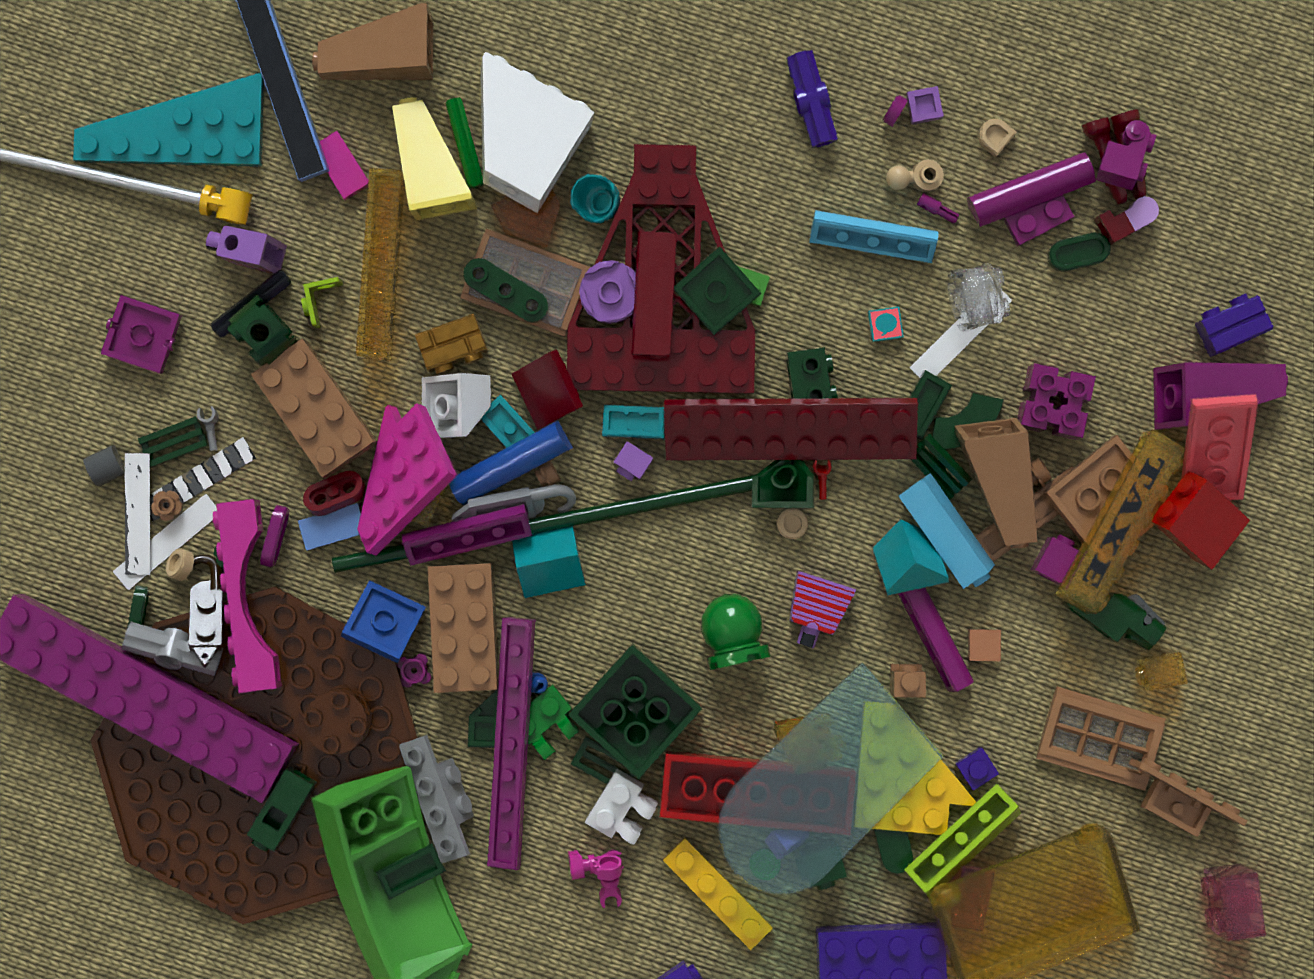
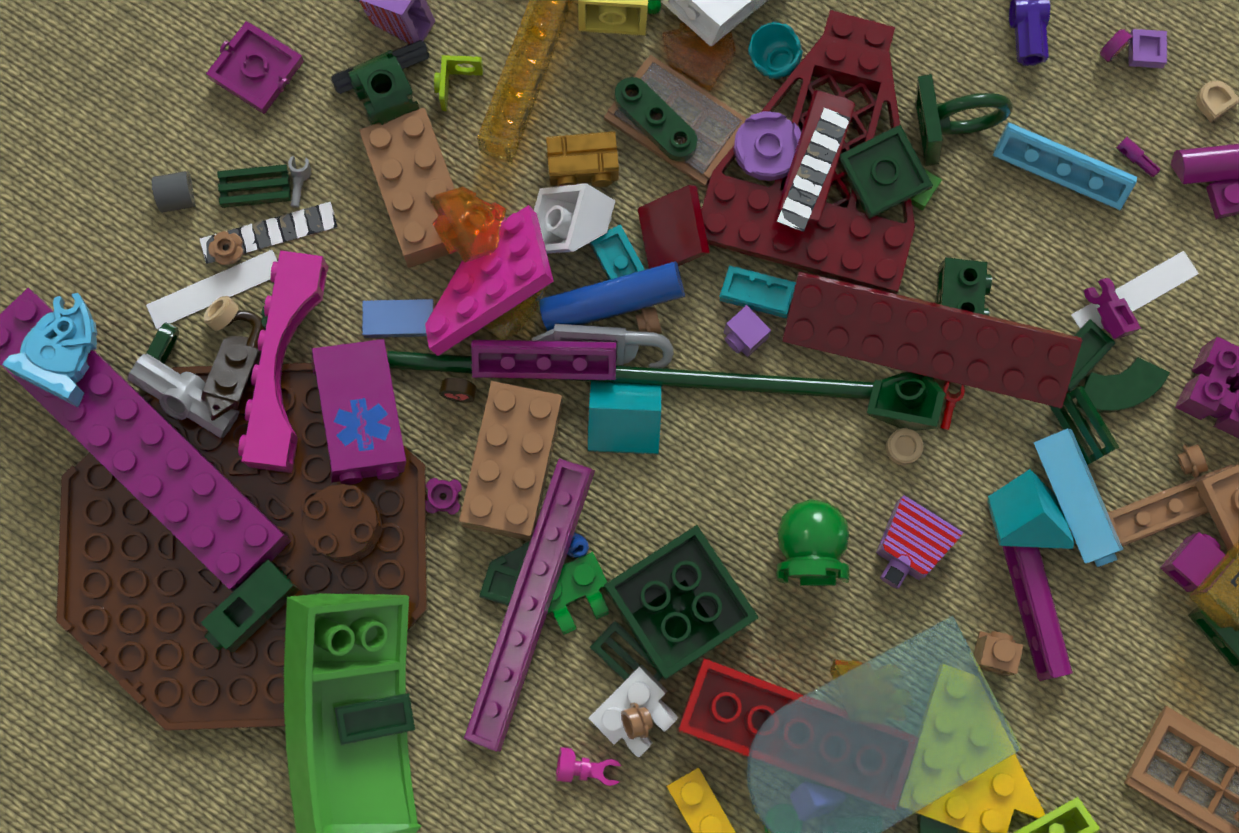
camera: 10 degrees right, 10 degrees down
white sticker [125,453,150,575] -> none
magenta tile [260,505,290,568] -> none
dark red plate [303,471,366,516] -> none
blue plate [341,580,426,663] -> none
light grey bracket [399,735,474,863] -> none
dark pink piece [593,854,622,908] -> none
tile [868,306,904,343] -> none
tan plate [886,159,944,192] -> none
clear brick [948,263,1010,332] -> none
medium nougat slope [954,418,1037,548] -> none
dark purple plate [955,747,999,791] -> none
nougat tile [968,629,1001,661] -> none
none -> medium azure piece [2,293,97,407]
none -> magenta panel [311,339,406,485]
none -> clear orange plate [430,186,507,263]
none -> dark brown tile [439,377,477,403]
none -> medium nougat plate [621,702,653,739]
none -> sticker [777,108,850,232]
none -> dark green tile [915,74,1013,166]
none -> magenta plate [1084,278,1141,339]

